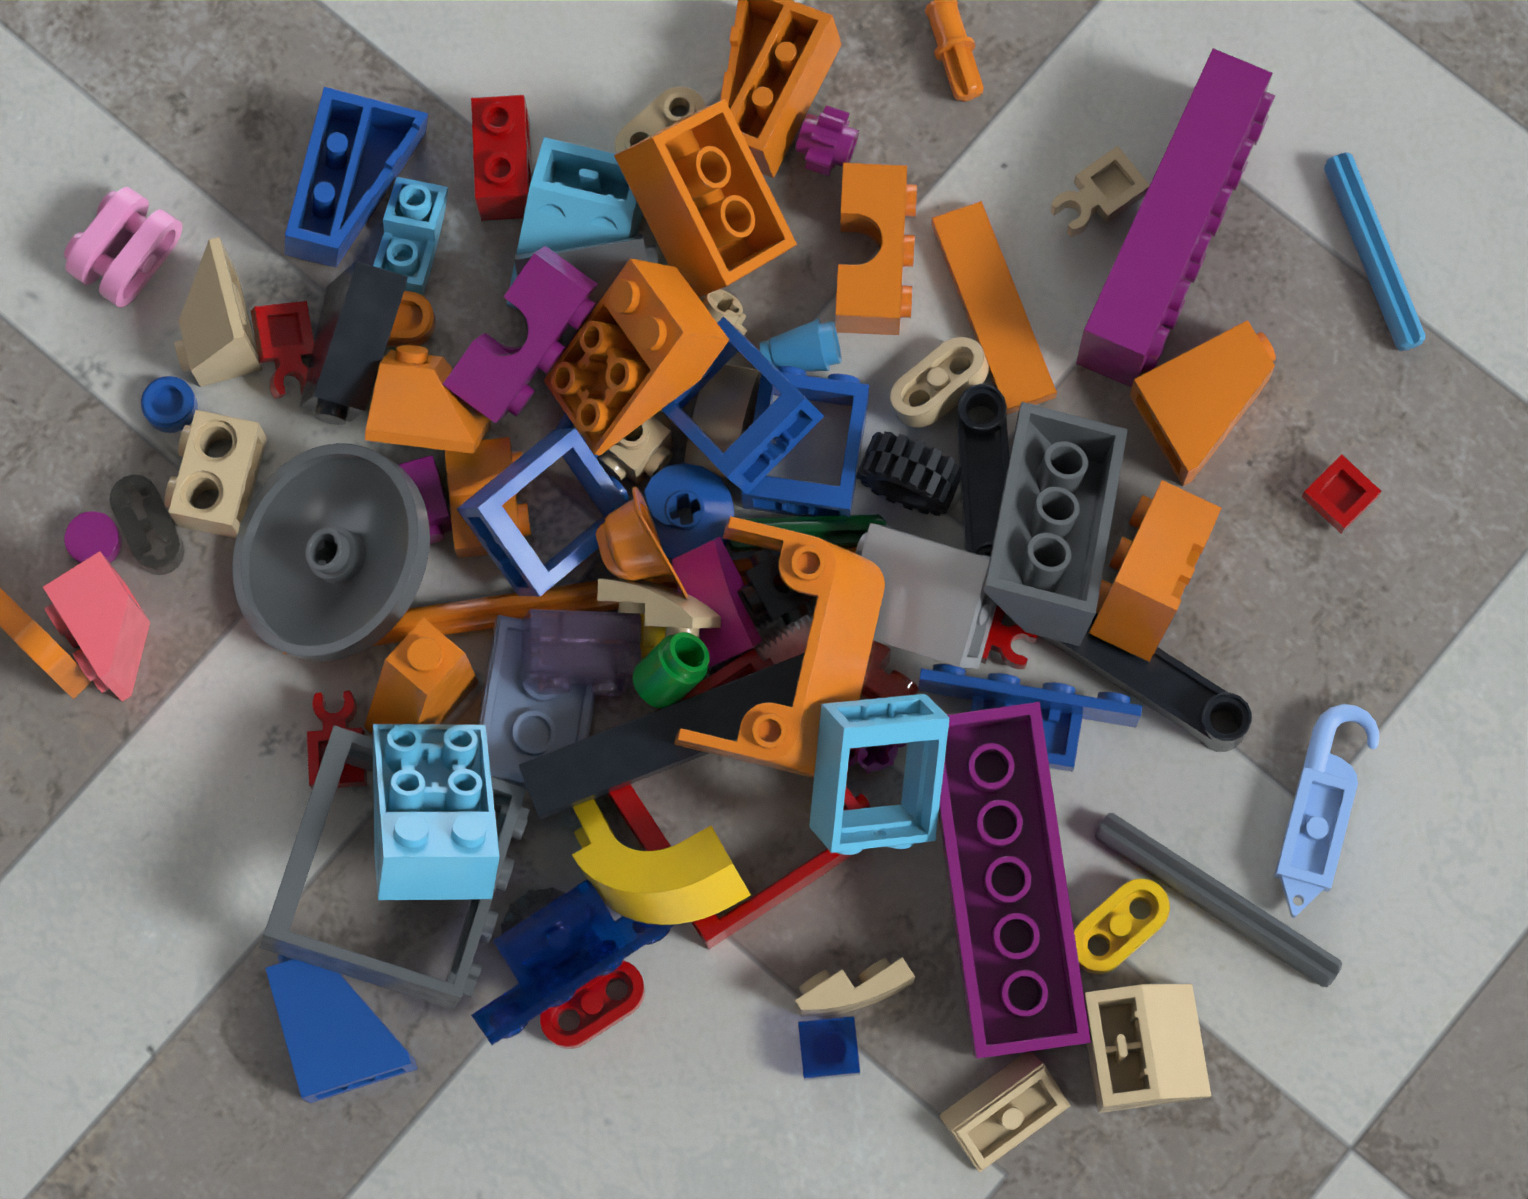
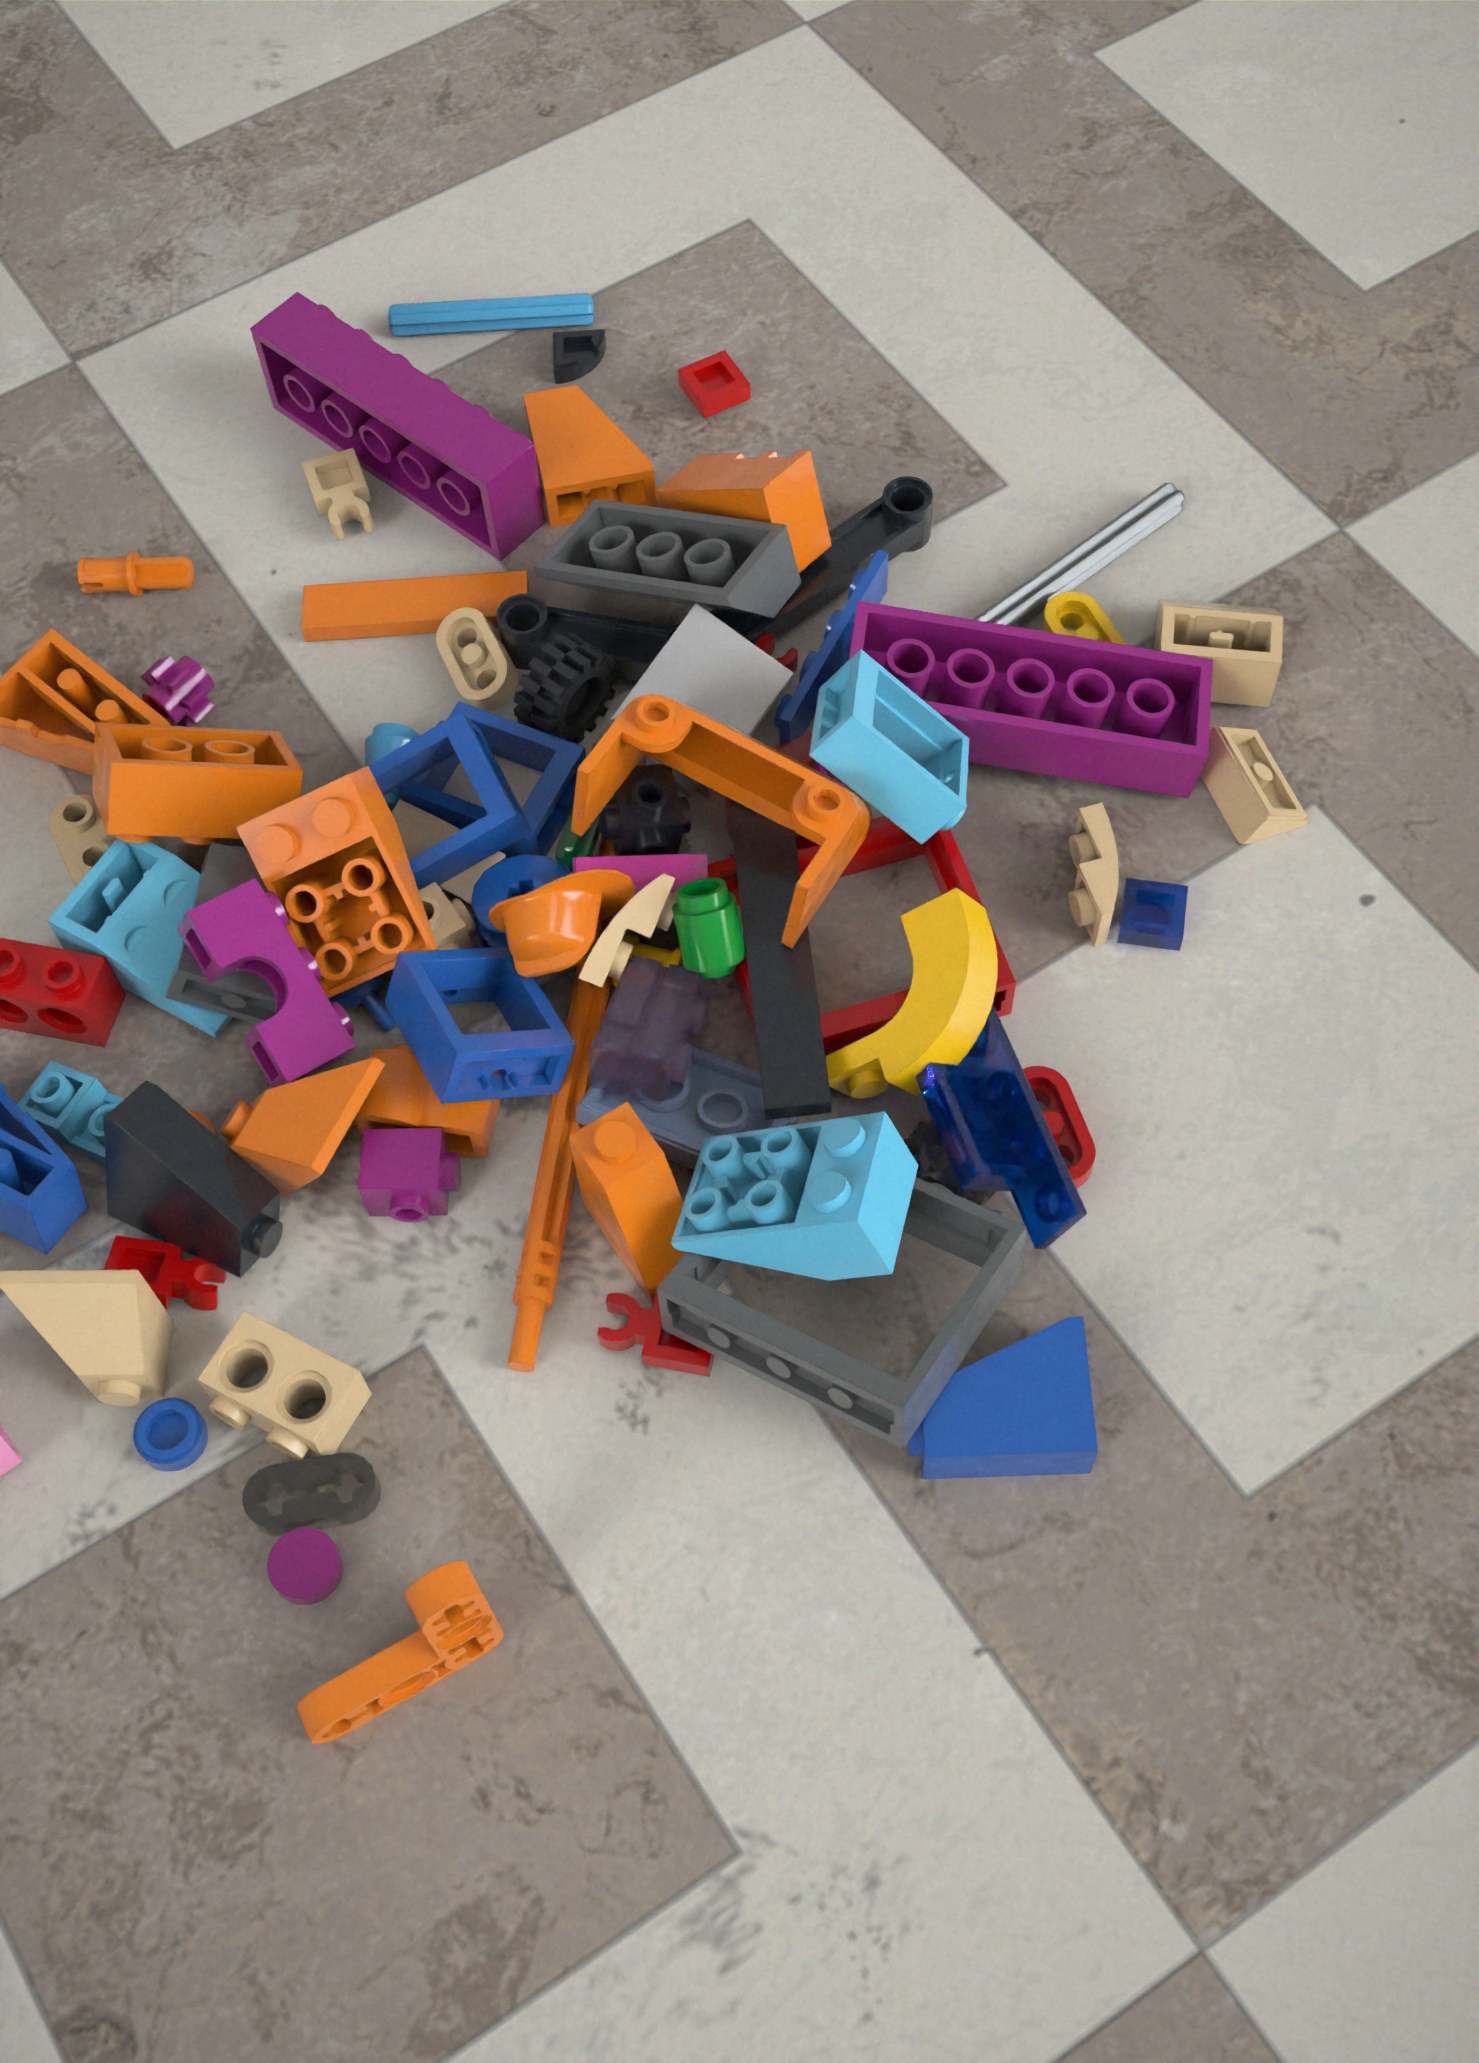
camera: 75 degrees left, 15 degrees down
coral slope [43,551,150,702] -> none
dark grey dish [232,443,430,662] -> none
orange arch [835,163,917,335] -> none
light blue plate [1274,704,1379,918] -> none
none -> black tile [553,329,606,384]

